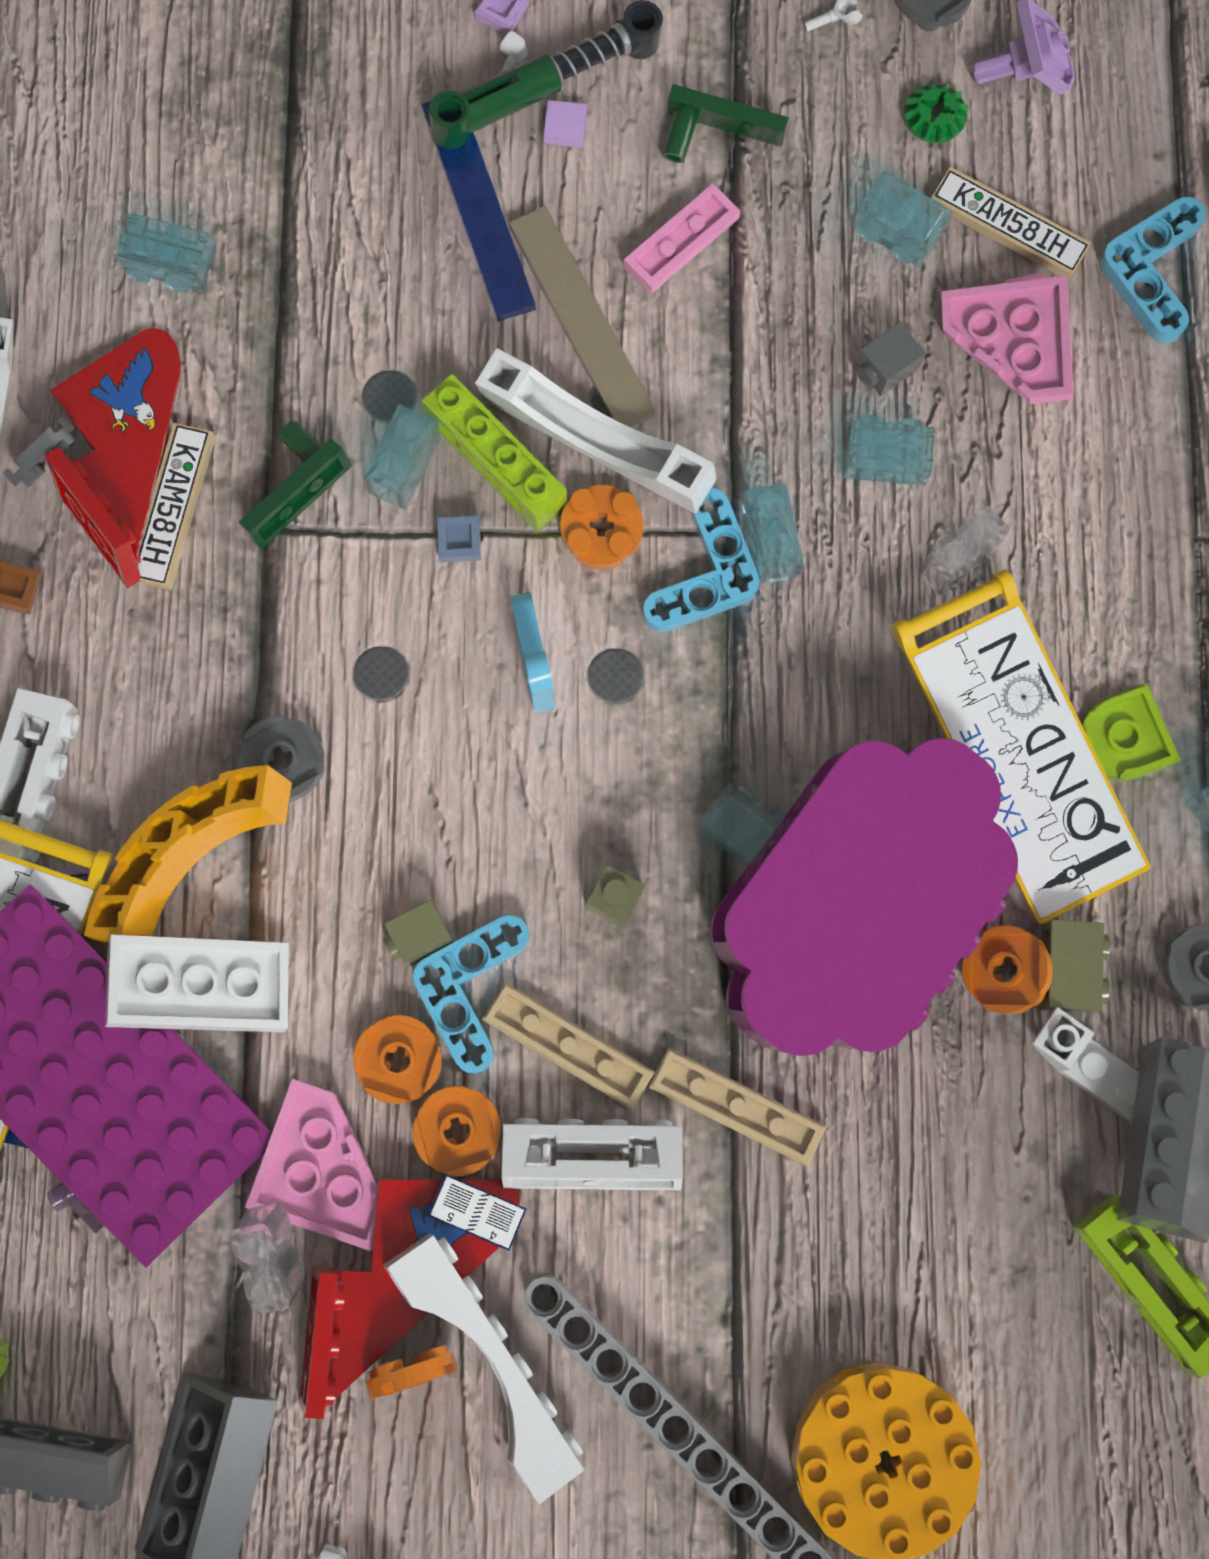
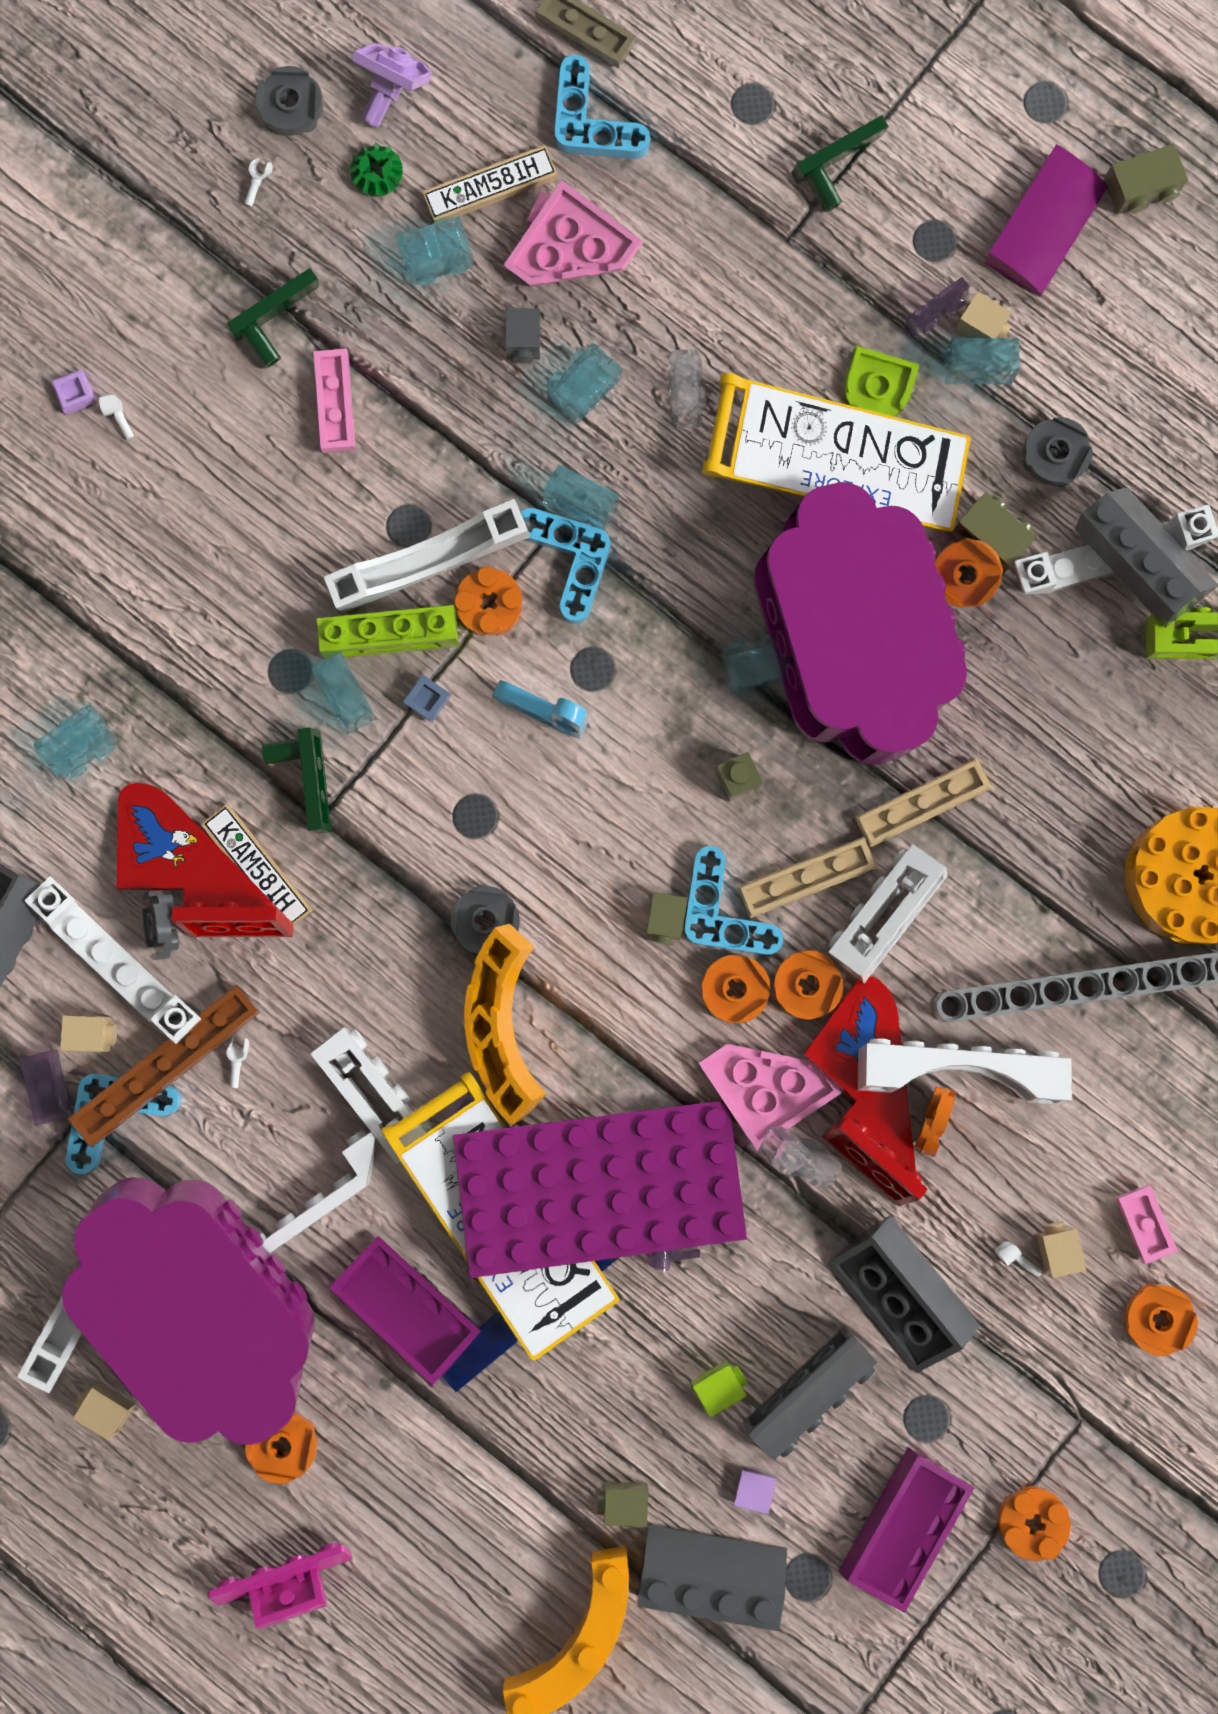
camera: 55 degrees left, 5 degrees up
white plate [105,935,289,1032] -> none
clear blue tile [421,92,536,322] -> none
white tile [426,1173,527,1251] -> none
piece [429,0,663,149] -> none
dark tan tile [509,206,655,427] -> none
lavender tile [543,100,588,148] -> none

